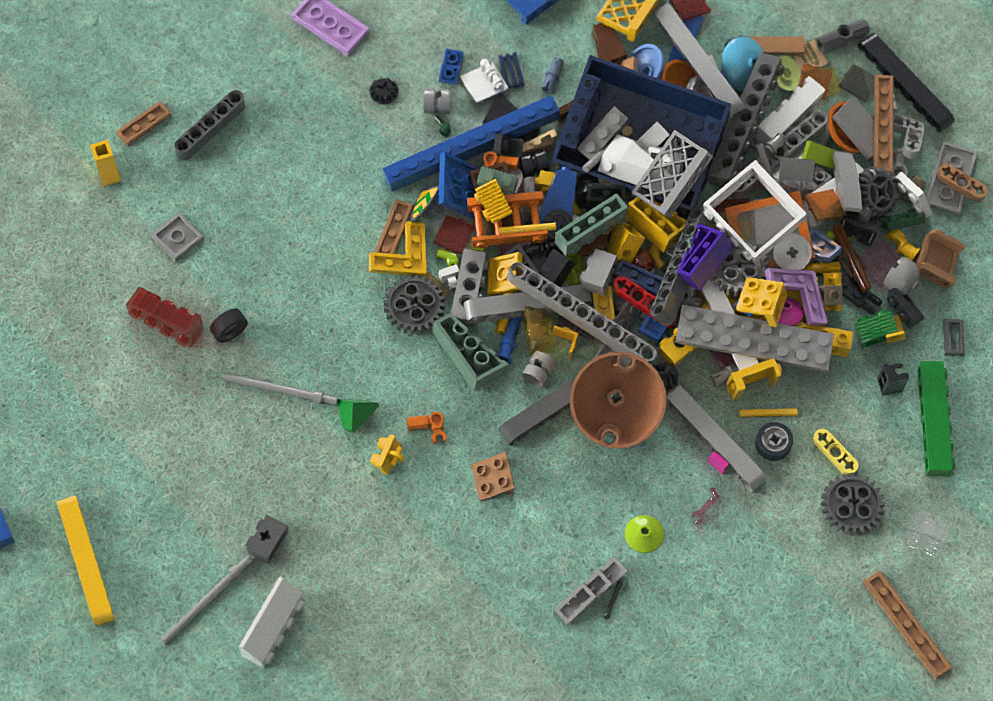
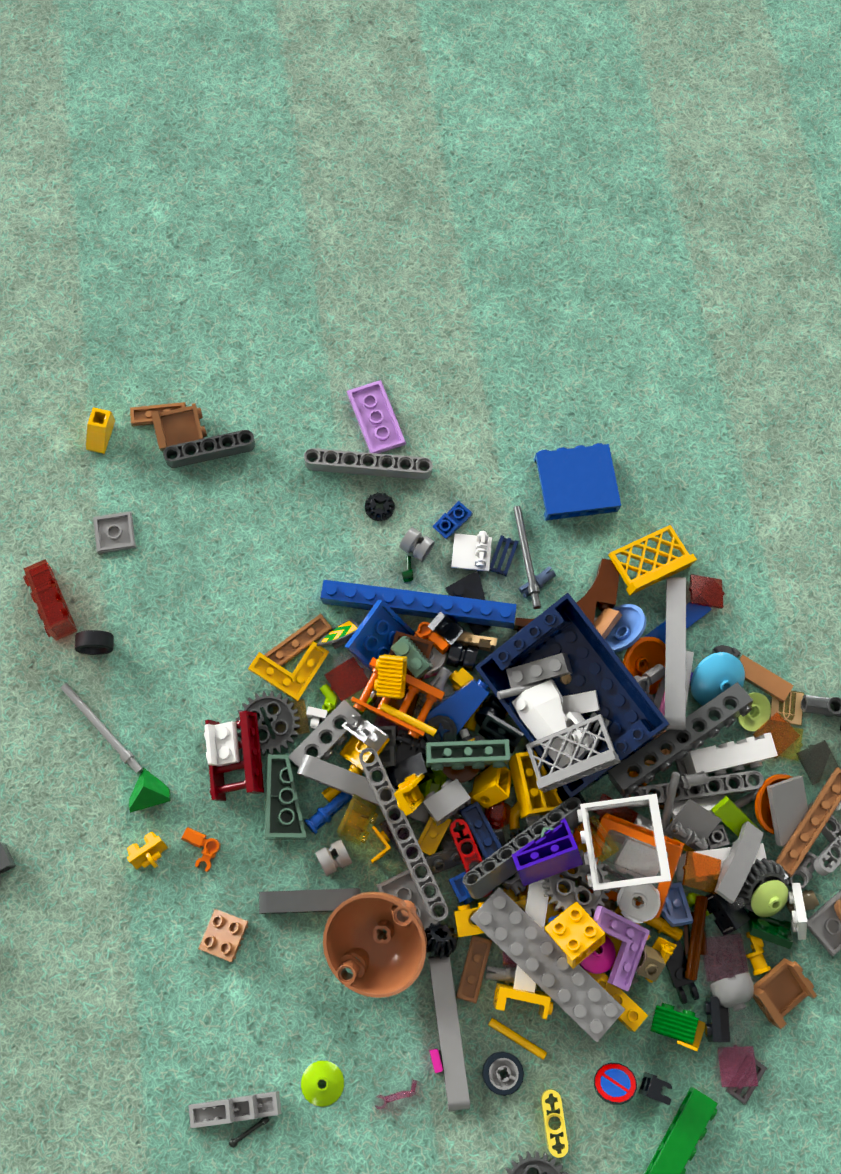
camera: 30 degrees right, 5 degrees up
none -> medium nougat panel [151,403,207,451]
none -> white bracket [204,721,240,767]
none -> dark red fence [205,710,264,801]
none -> light grey beam [304,448,433,480]
none -> light grey hinge [342,714,389,752]
none -> yellow bracket [394,773,425,816]
none -> medium nougat tile [456,935,492,1004]
none -> bar [513,506,541,609]
none -> piece [594,1063,637,1105]
none -> clear pink piece [717,1045,758,1089]
none -> yellowish green dish [751,880,789,917]

